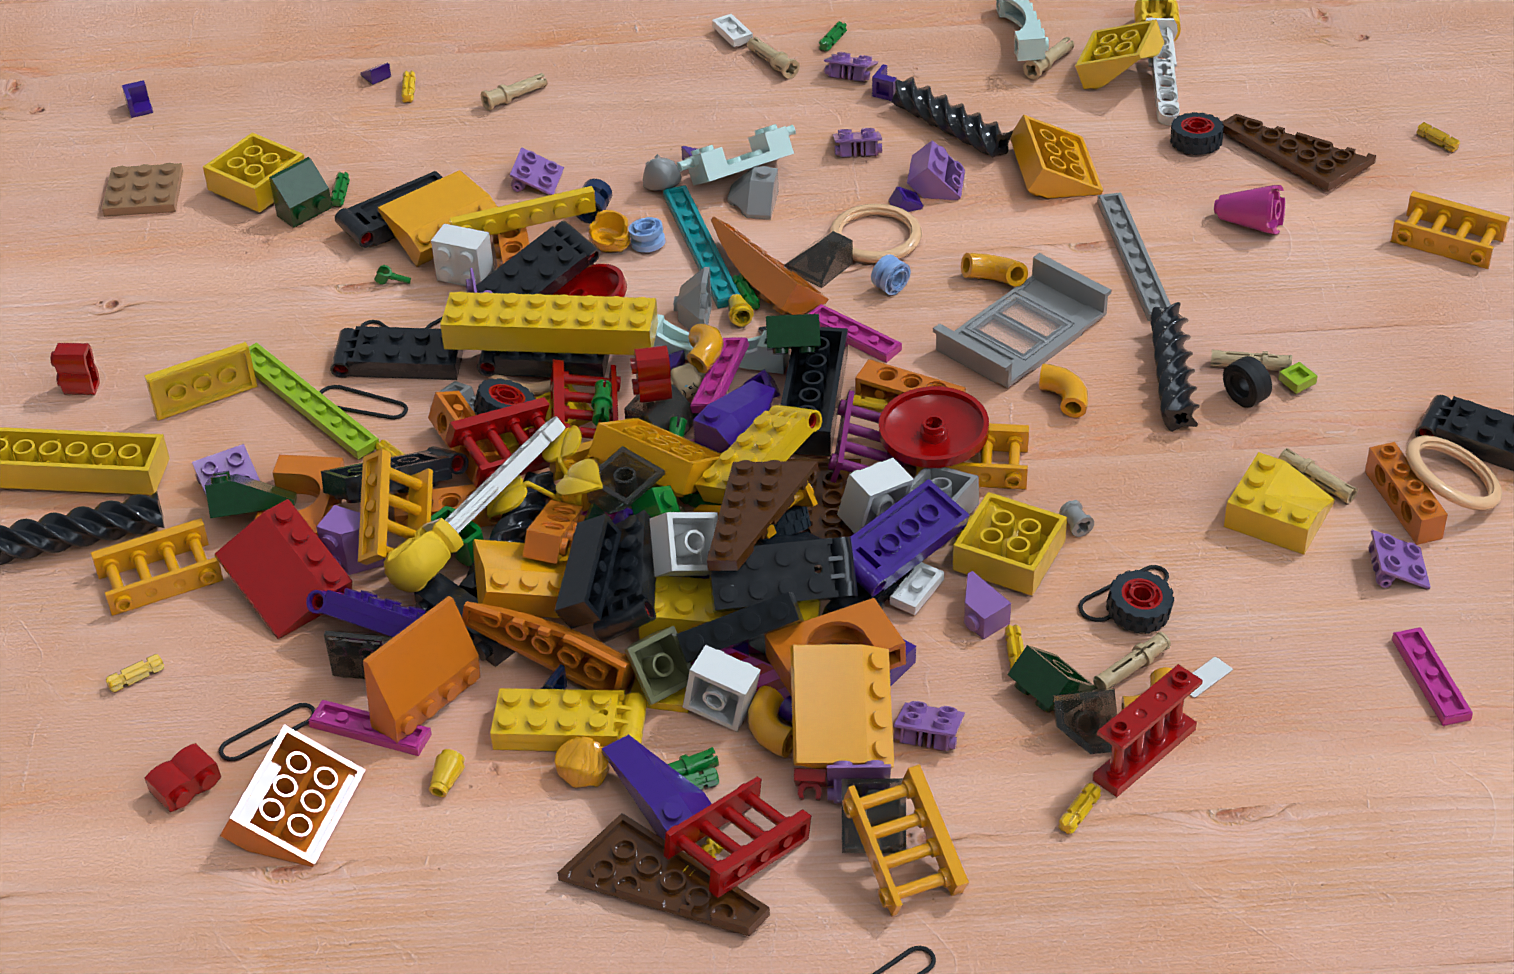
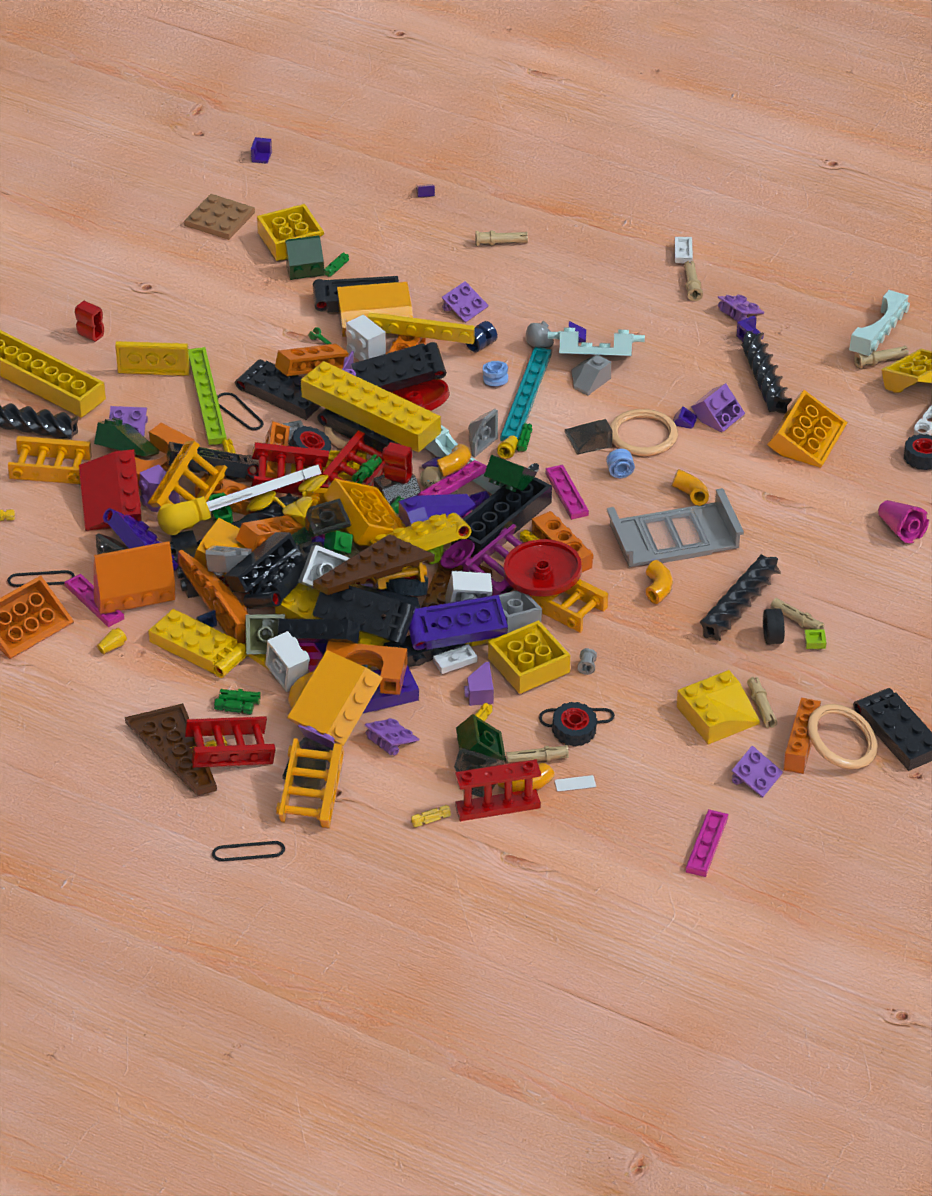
camera: 30 degrees right, 0 degrees up
yellow axle [401,70,416,103] -> none
light orange hair [555,736,610,788] -> none
light orange hair [588,210,631,252] -> none
dark purple wedge [602,734,712,840] -> none
orange wedge [711,216,829,315] -> none
red tile [794,768,827,801] -> none
green axle [819,21,847,51] -> none
medium lavender hinge [833,128,882,157] -> none
light grey tile [1097,193,1171,321] -> none
none -> light grey slope [205,545,252,575]
none -> orange brick [275,344,348,376]
none -> magenta dish [441,539,474,569]

